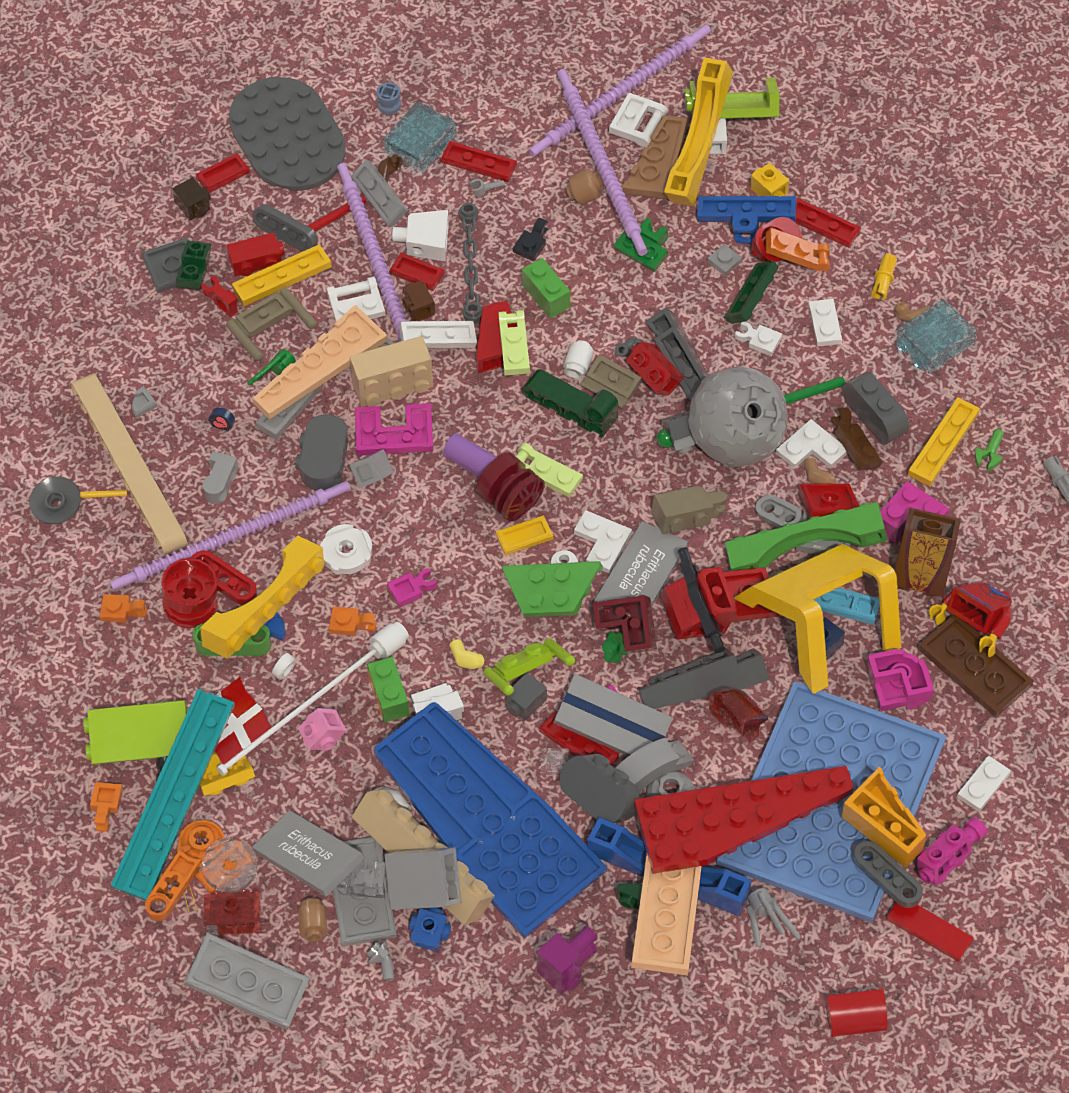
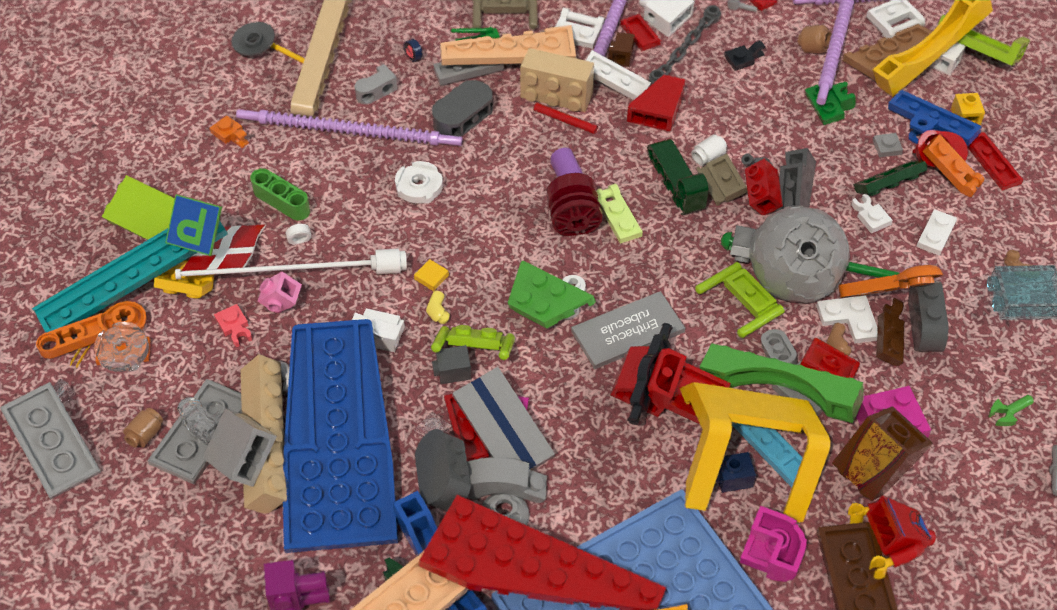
camera: 35 degrees right, 5 degrees down
orange plate [90,782,123,832] -> none
light grey tile [132,386,158,419] -> none
red wheel [161,558,218,628] -> none
red plate [191,550,257,605] -> none
yellow arch [200,536,325,659] -> none
clear red brick [204,889,262,935] -> none
light grey tile [252,810,364,897] -> none
blue tile [264,612,286,641] -> none
orange plate [329,607,377,636] -> none
light grey panel [349,449,393,488] -> none
dark pink plate [355,403,433,456] -> none
light grey plate [366,940,394,981] -> none
bright green brick [367,657,410,723] -> none
dark pink plate [387,569,437,608] -> none
blue brick [409,908,451,953] -> none
yellow tile [496,515,553,556] -> none
yellowish green plate [498,310,530,376] -> none
bright green brick [522,258,570,318] -> none
white plate [574,510,632,574] -> none
dark red brick [593,595,657,653] -> none
green plant [602,631,628,663] -> none
dark grey wedge [639,648,770,709] -> none
dark tan hinge [651,486,727,534] -> none
clear red brick [709,688,768,742] -> none
yellow axle [871,253,897,300] -> none
yellow plate [908,397,980,487] -> none
none -> blue piece [165,194,222,256]
none -> coral plate [214,304,252,347]
none -> yellow tile [414,259,449,291]
none -> red bar [533,102,598,134]
none -> lime plate [695,262,785,338]
none -> orange beam [838,265,943,298]

